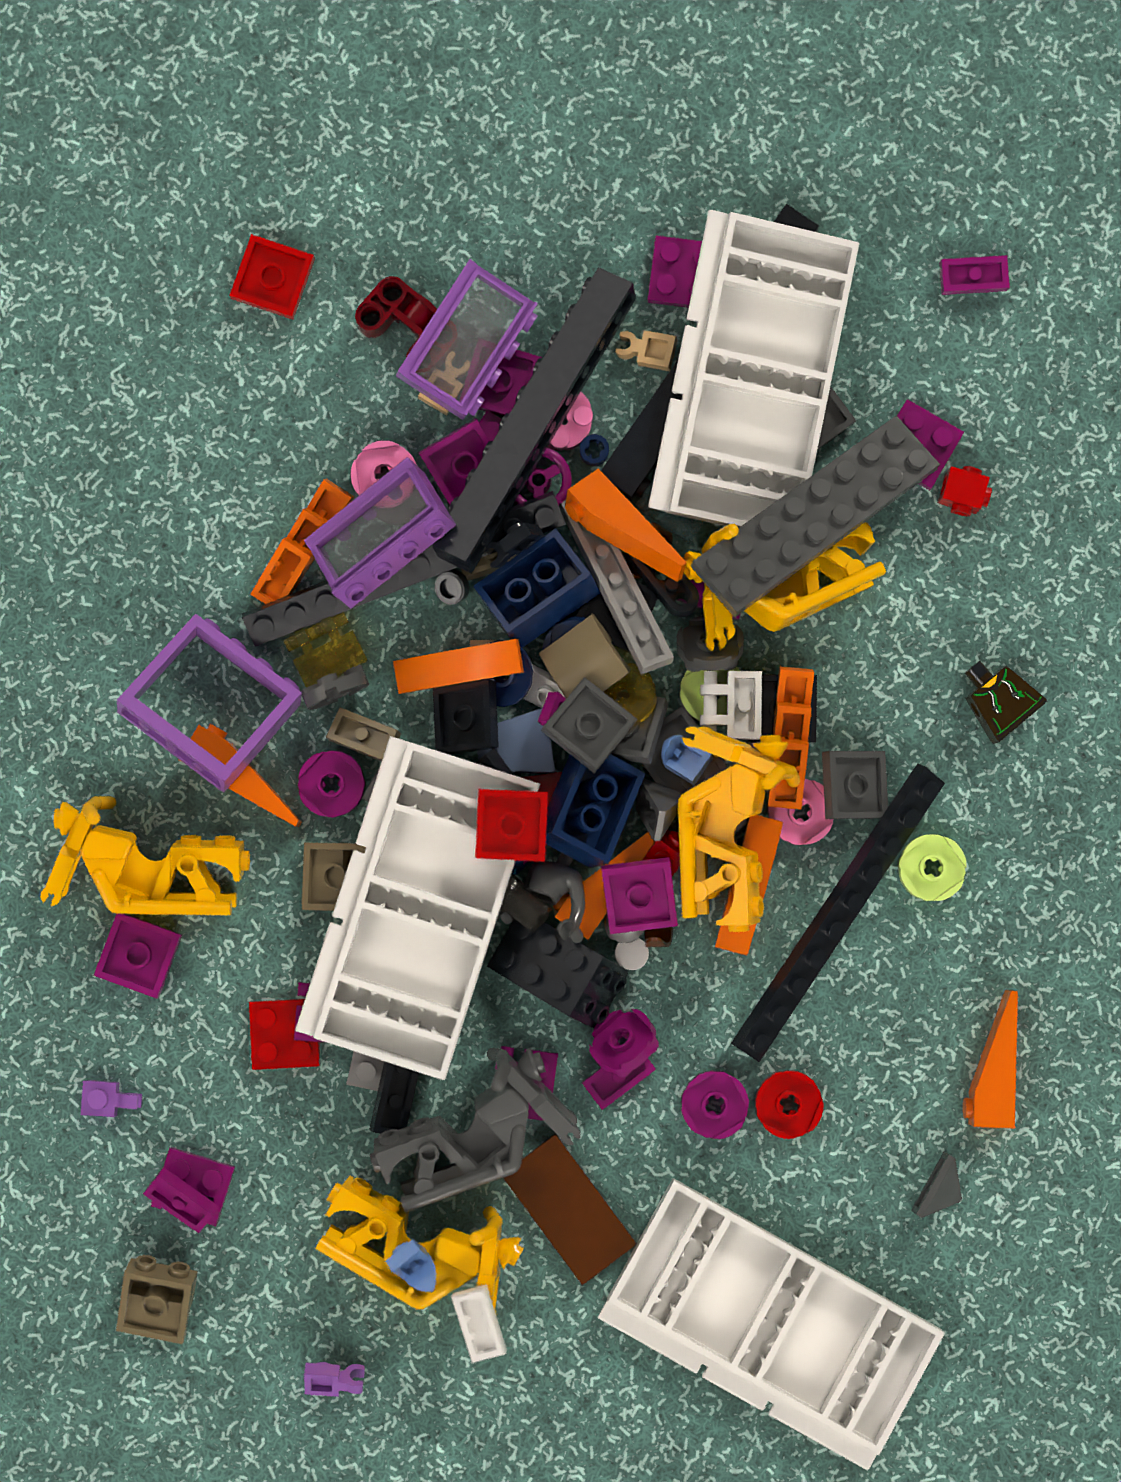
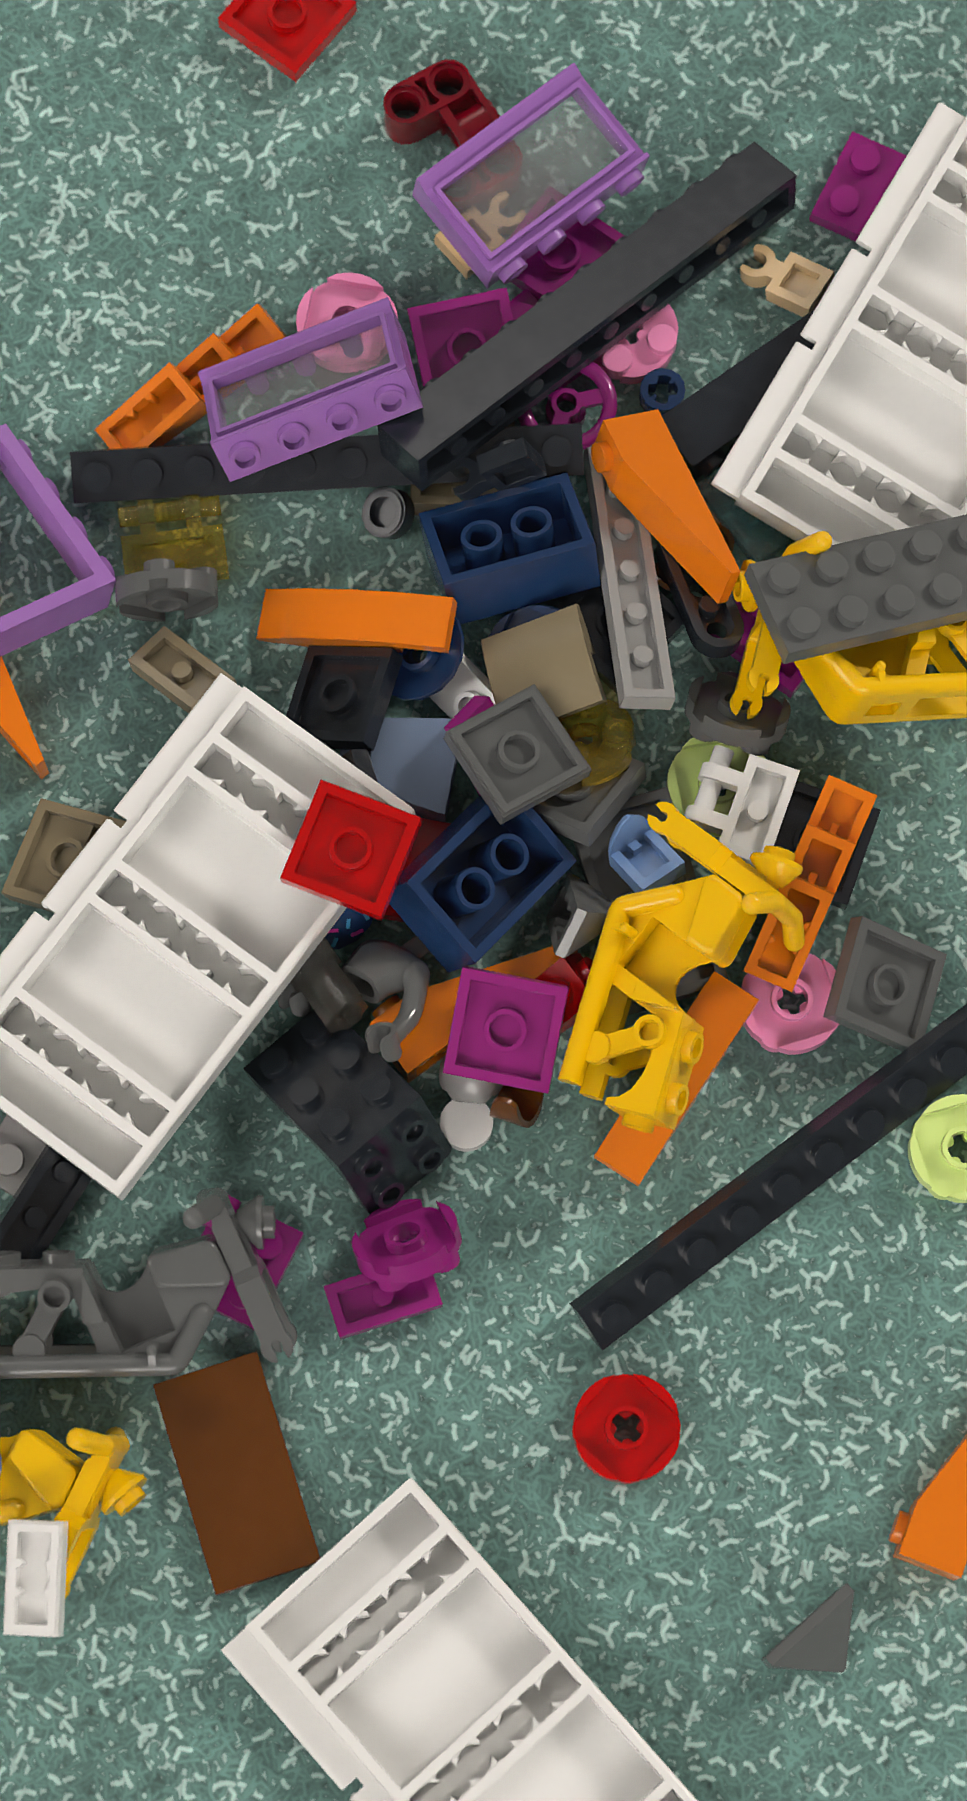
camera: 20 degrees right, 10 degrees down
magenta plate [298,751,366,818] -> none
magenta plate [681,1070,749,1139] -> none

